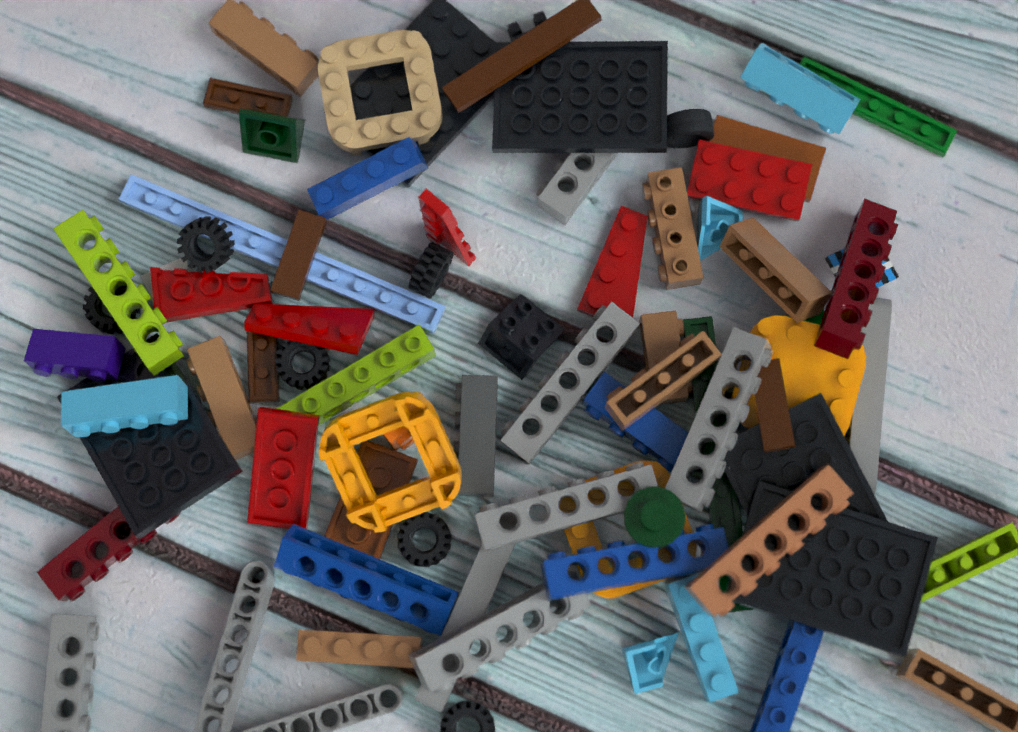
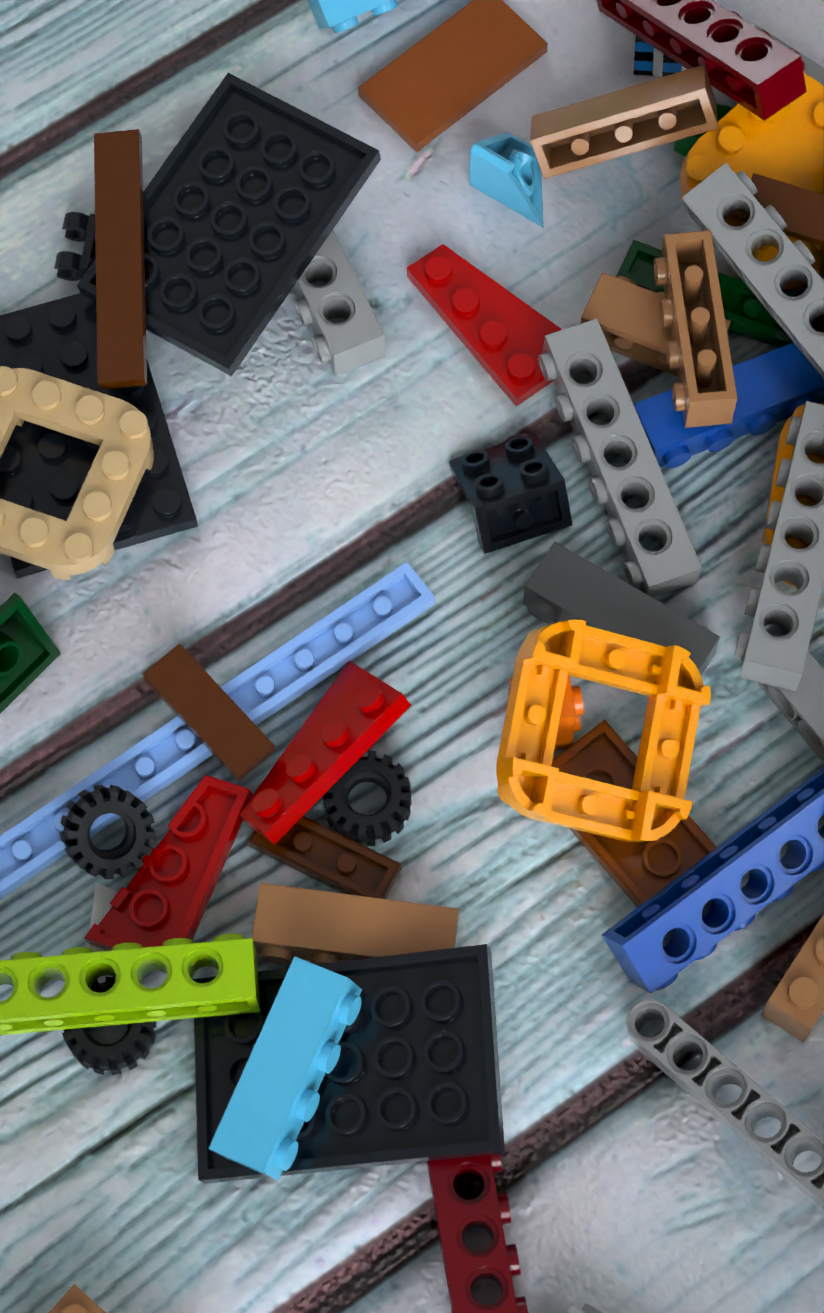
camera: 60 degrees left, 10 degrees down
dark purple brick [24,329,126,382] -> none
red tile [247,407,320,529] -> none
lime brick [276,324,436,425] -> none
blue brick [307,137,428,220] -> none
black tyre [397,512,452,567] -> none
black tyre [408,242,454,299] -> none
red wing [418,188,476,266] -> none
medium nougat brick [642,167,704,290] -> none
black tyre [667,109,714,149] -> none
red plate [687,140,812,222] -> none

